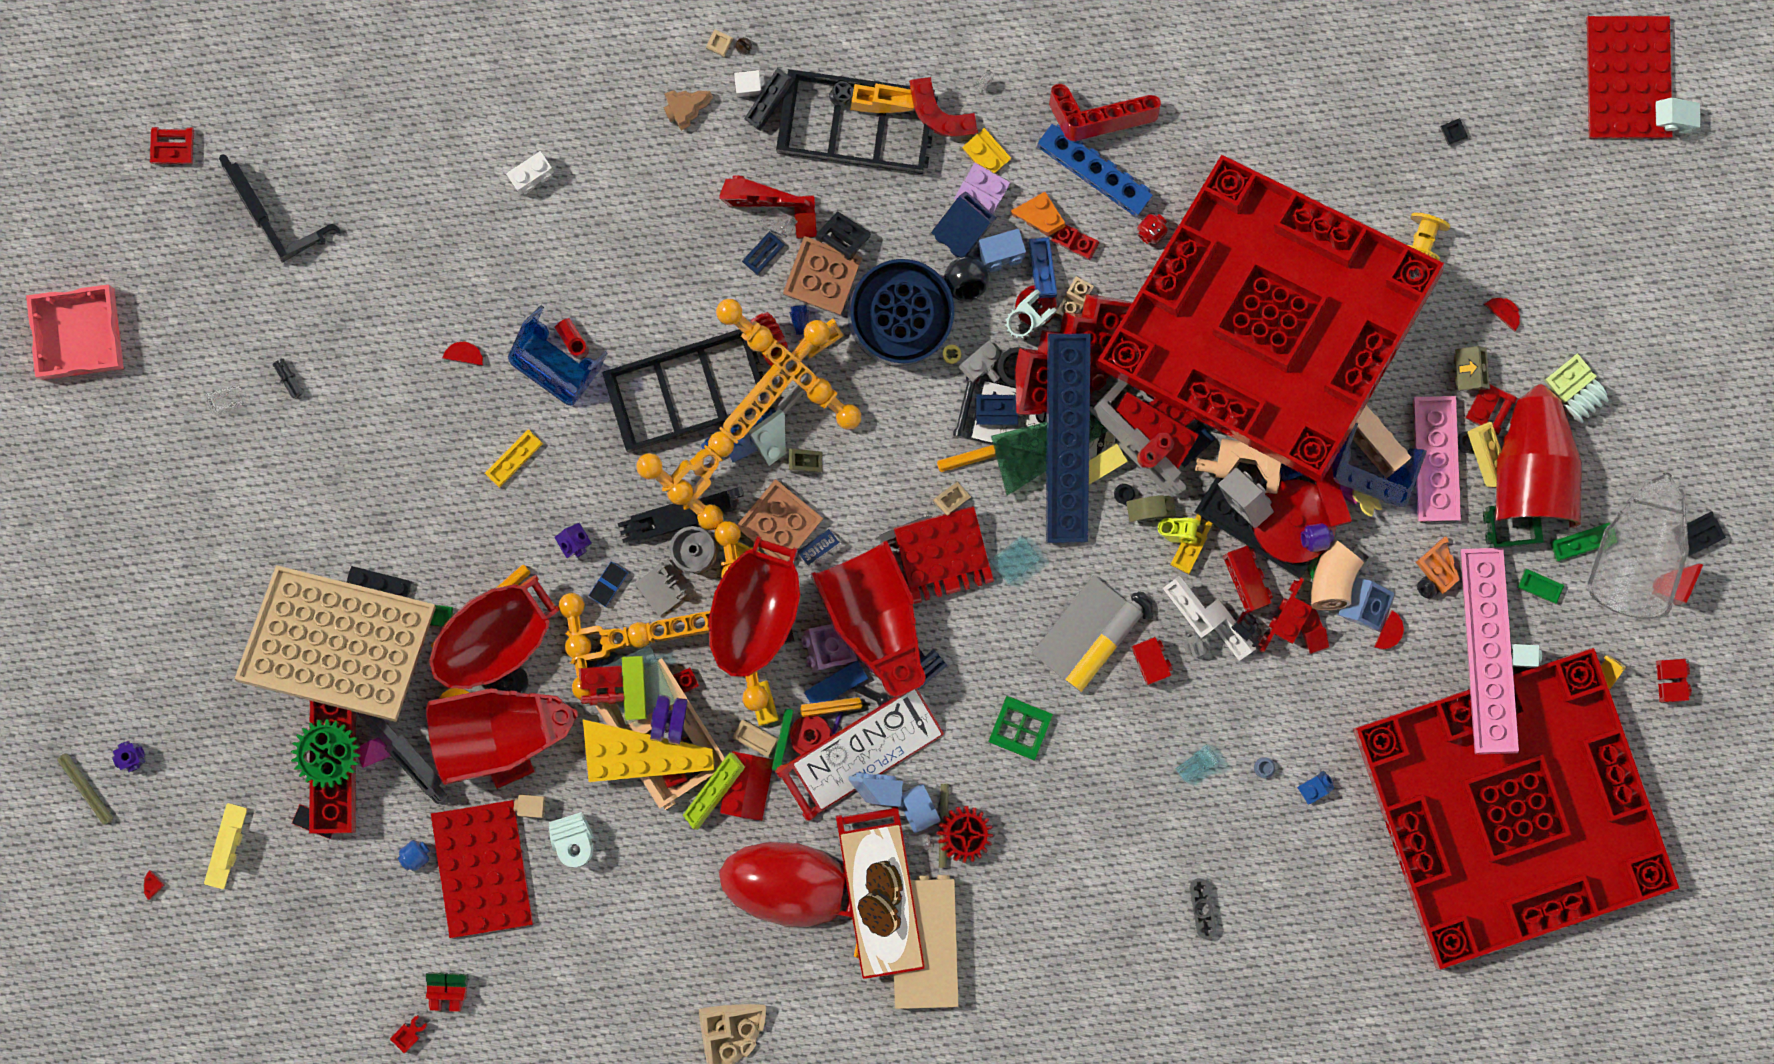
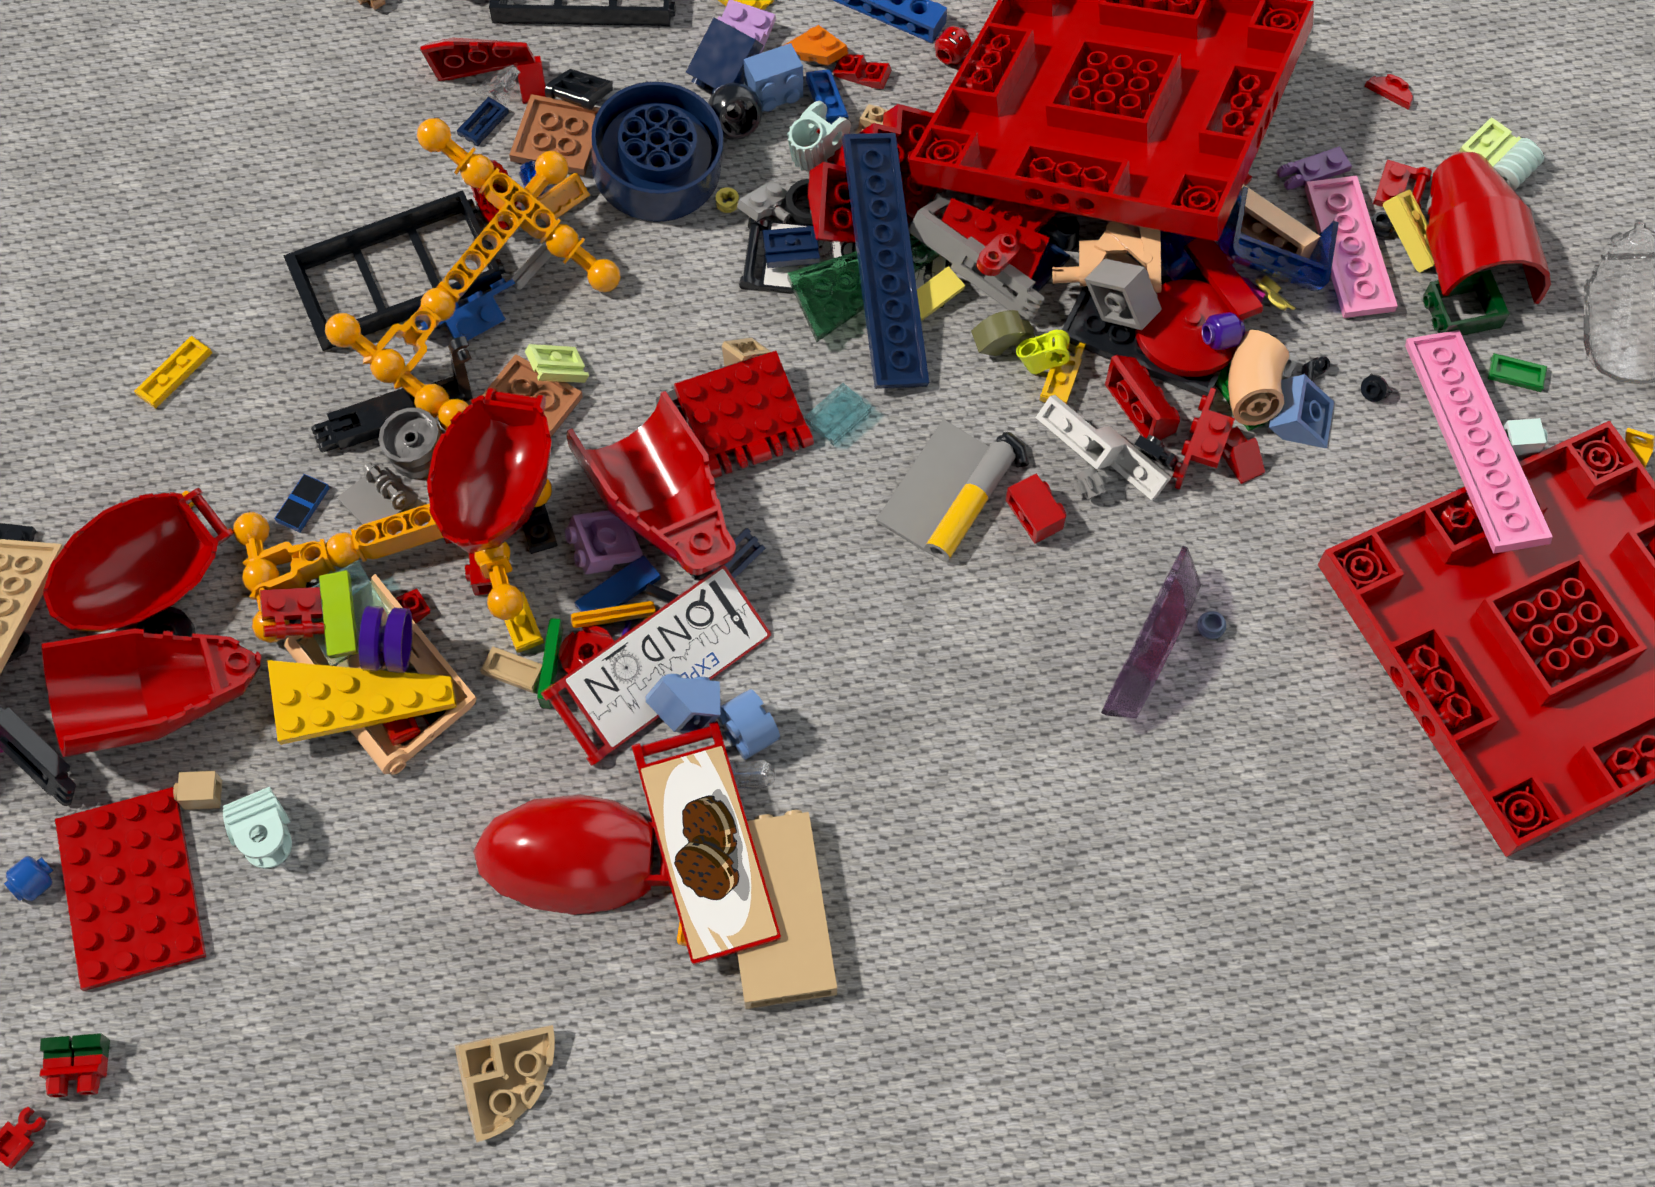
camera: 10 degrees left, 20 degrees down
red tile [442,341,483,366] -> none
red plate [491,759,536,789] -> none
white brick [506,151,554,195] -> none
clear blue windscreen [508,305,608,406] -> none
red piece [554,318,589,359] -> none
dark purple brick [554,522,592,558] -> none
lime tile [683,752,745,830] -> none
red slope [720,751,774,821] -> none
light aqua wing [748,409,786,466] -> none
olive slope [789,449,822,473] -> none
slope [797,527,841,568] -> none
light orange axle [937,445,998,472] -> none
red gear [937,806,993,863] -> none
olive bar [939,784,949,868] -> none
green piece [988,695,1053,761] -> none
black plate [1114,483,1135,504] -> none
clear light blue piece [1175,744,1220,783] -> none
dark grey beam [1189,878,1216,939] -> none
blue bracket [1297,771,1334,805] -> none
red tile [1373,610,1404,650] -> none
orange wing [1415,536,1459,594] -> none
olive brick [1454,346,1490,392] -> none
green tile [1550,523,1617,562] -> none
none -> yellowish green plate [525,344,589,383]
none -> clear purple brick [1101,545,1201,719]
none -> medium lavender hinge [1276,146,1352,190]
none -> black arm [1301,356,1330,382]

